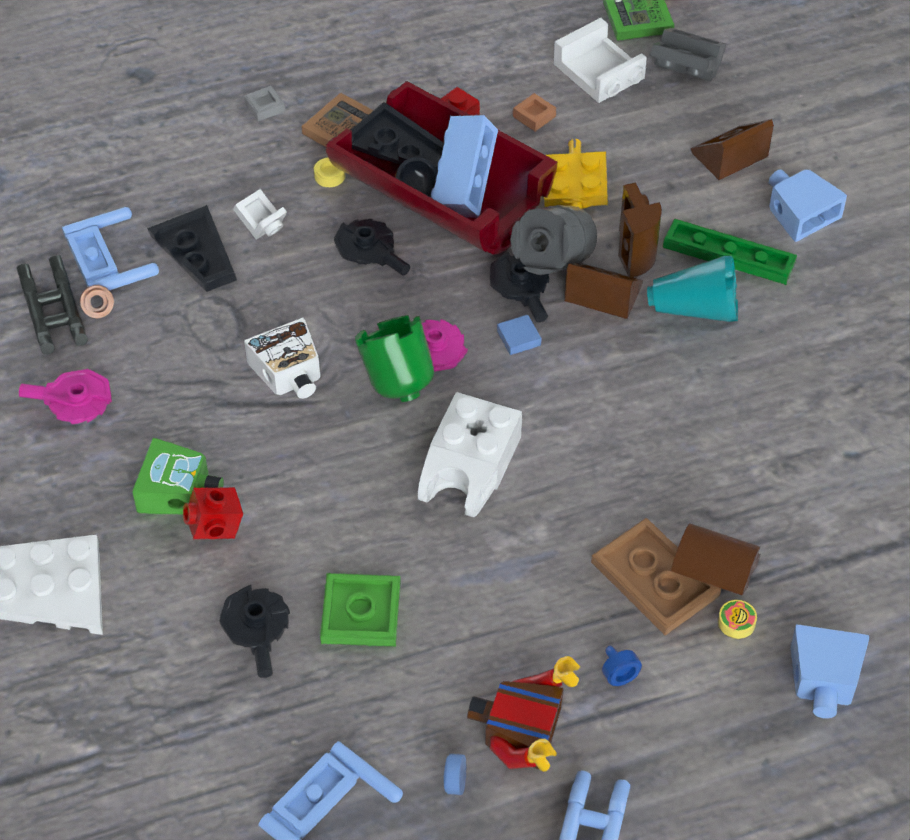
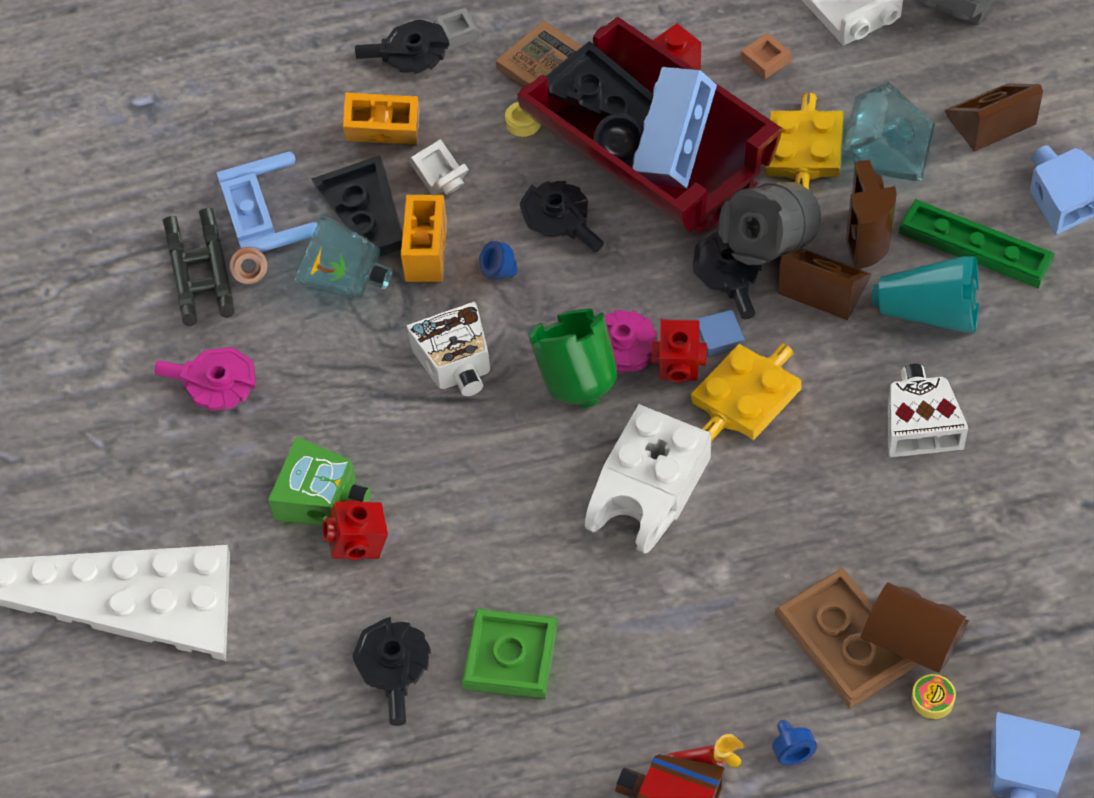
camera: 10 degrees right, 5 degrees up
none -> clear light blue torso [295,214,392,298]
none -> light orange brick [343,92,420,145]
none -> black piece [355,19,450,74]
none -> light orange brick [401,195,447,282]
none -> blue tile [479,241,518,279]
none -> red brick [651,319,707,383]
none -> yellow plate [691,343,802,442]
none -> clear light blue slope [841,81,935,182]
none -> white torso [888,364,968,458]

